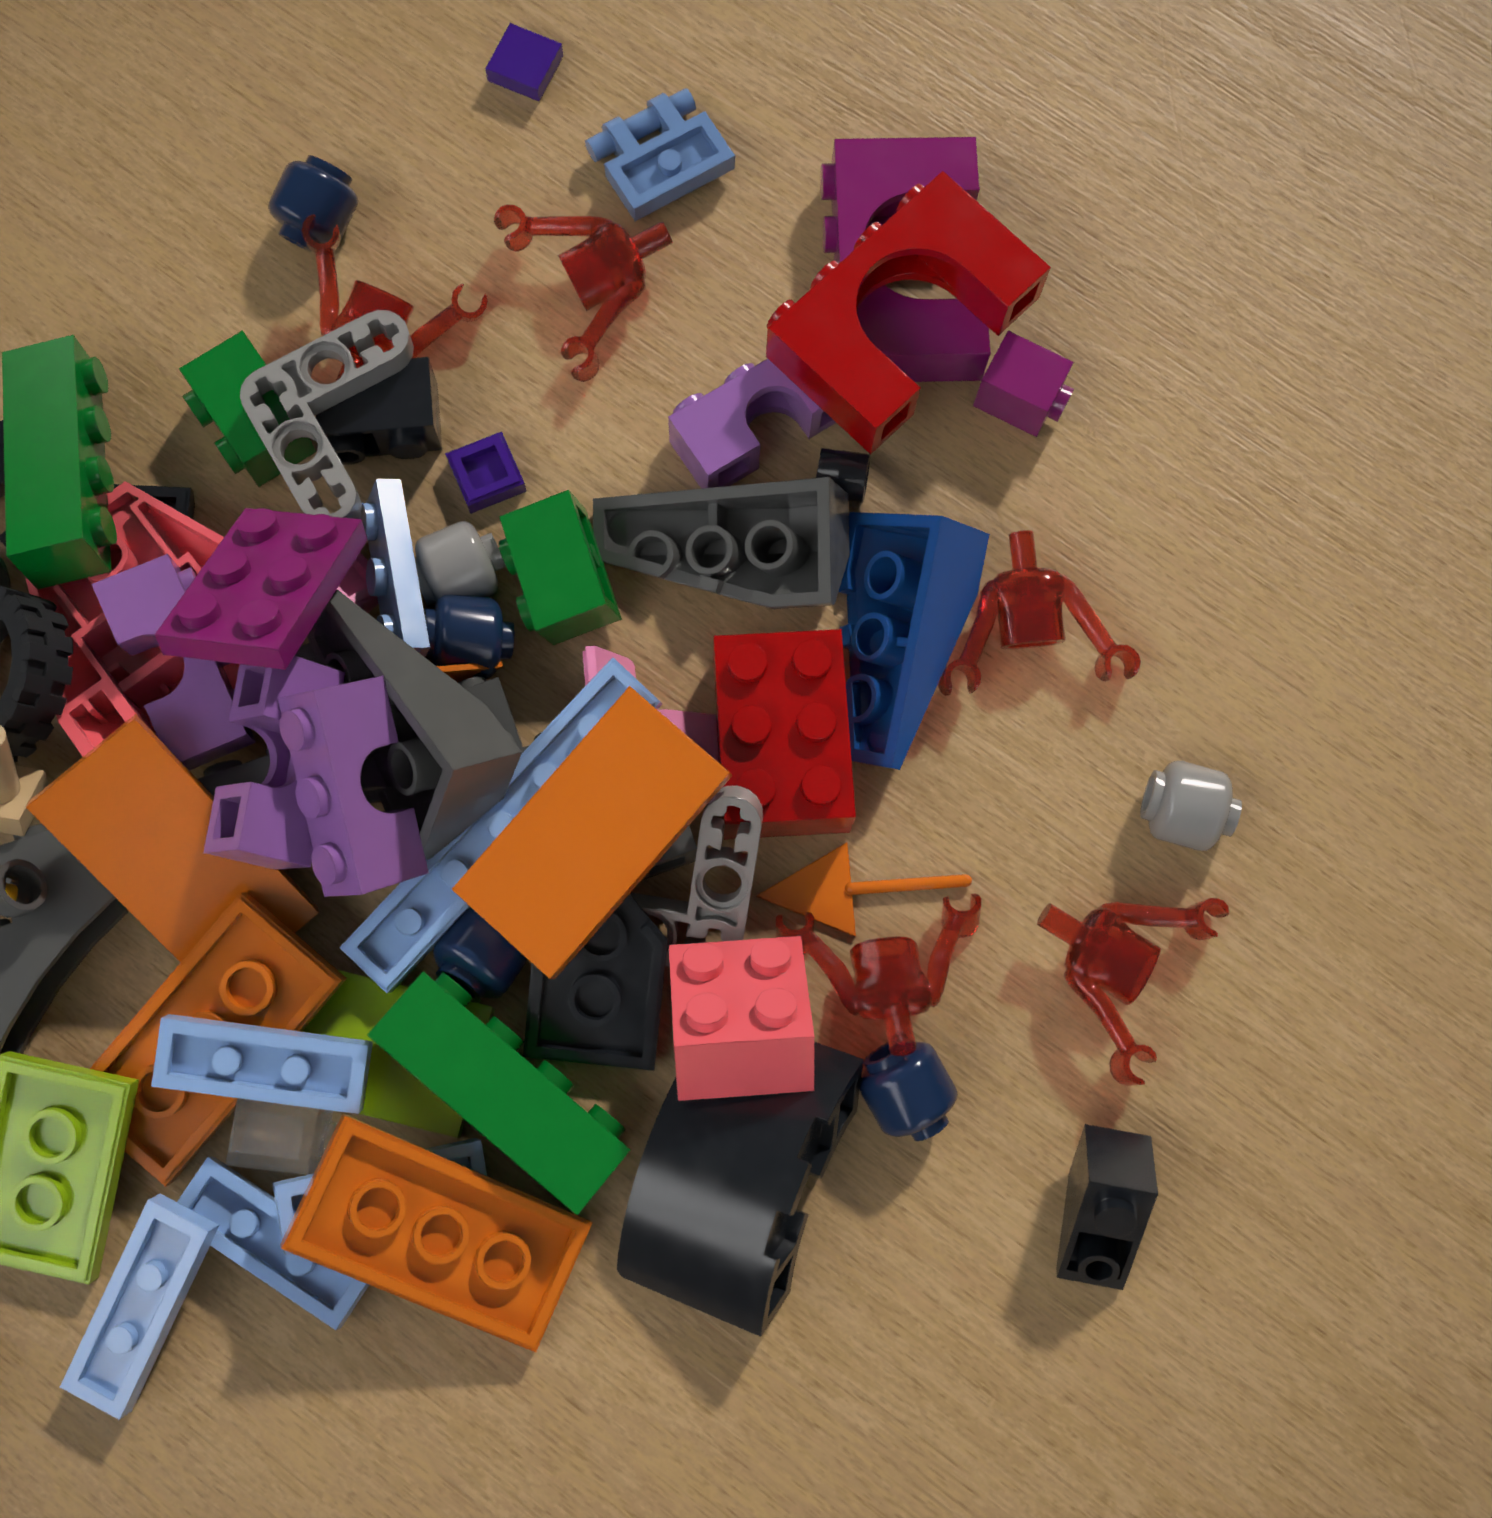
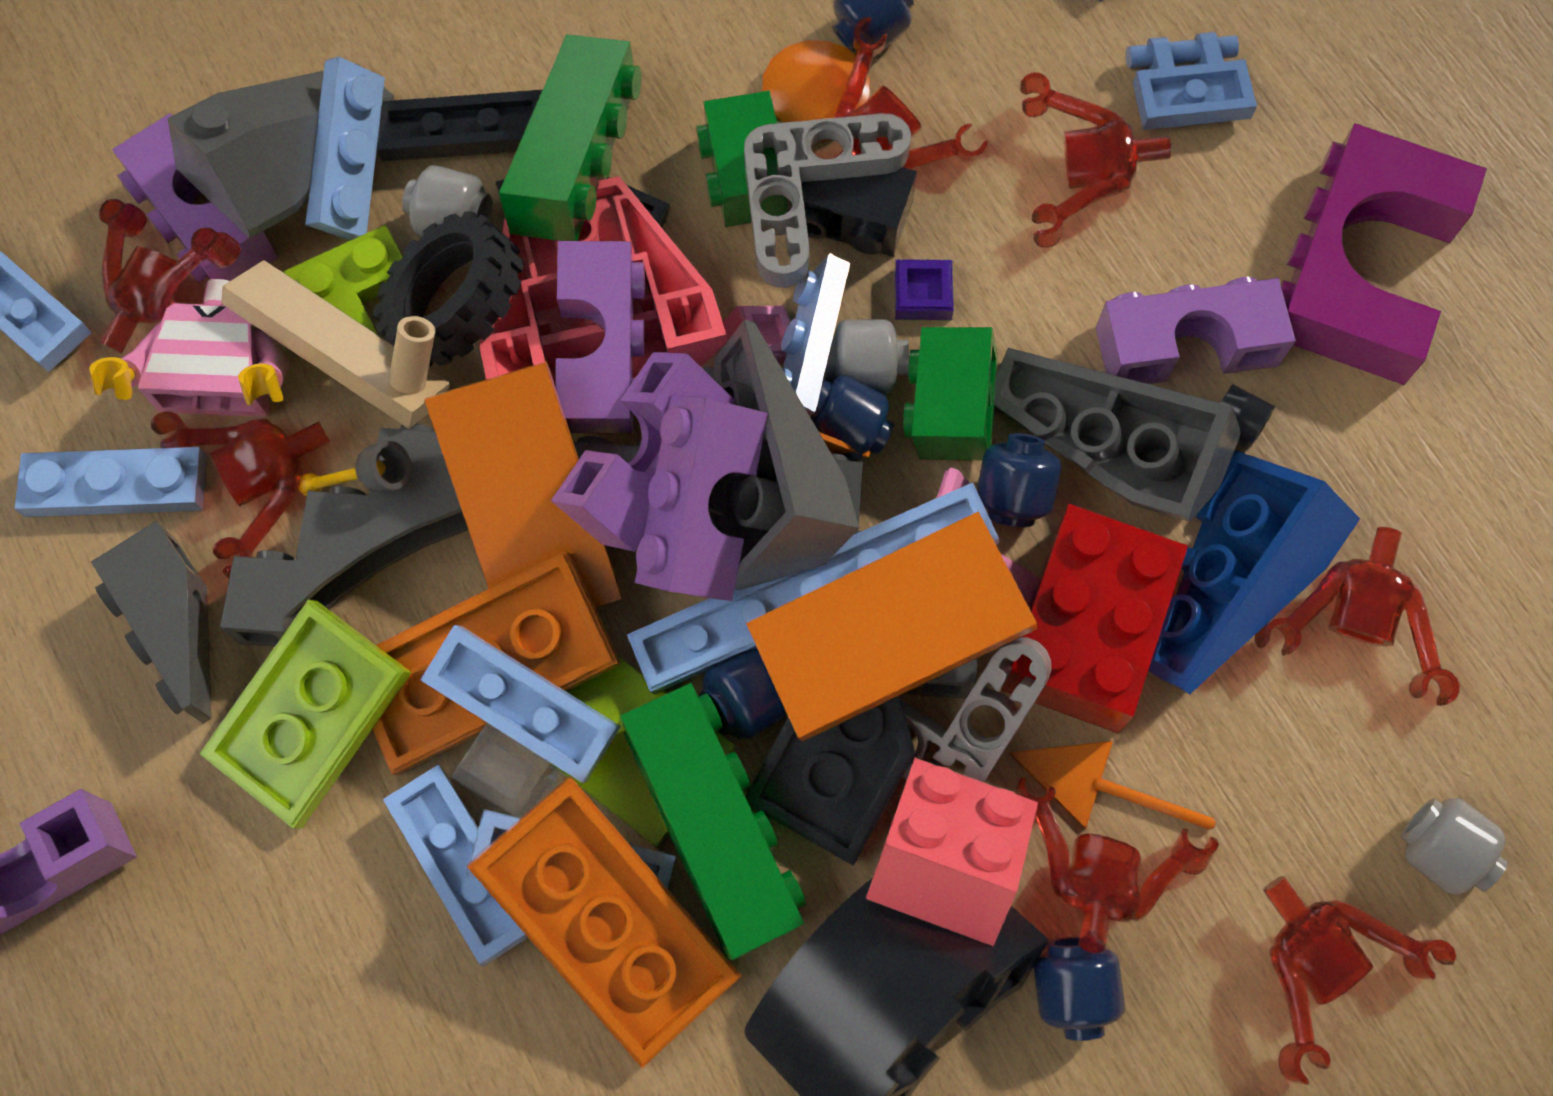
camera: 30 degrees right, 5 degrees down
light blue plate [60,1193,219,1420] -> none
magenta plate [154,508,368,670] -> none
red arch [766,171,1051,455] -> none
magenta brick [973,331,1074,437] -> none
none -> orange dish [762,40,870,142]
none -> dark blue head [977,433,1061,527]

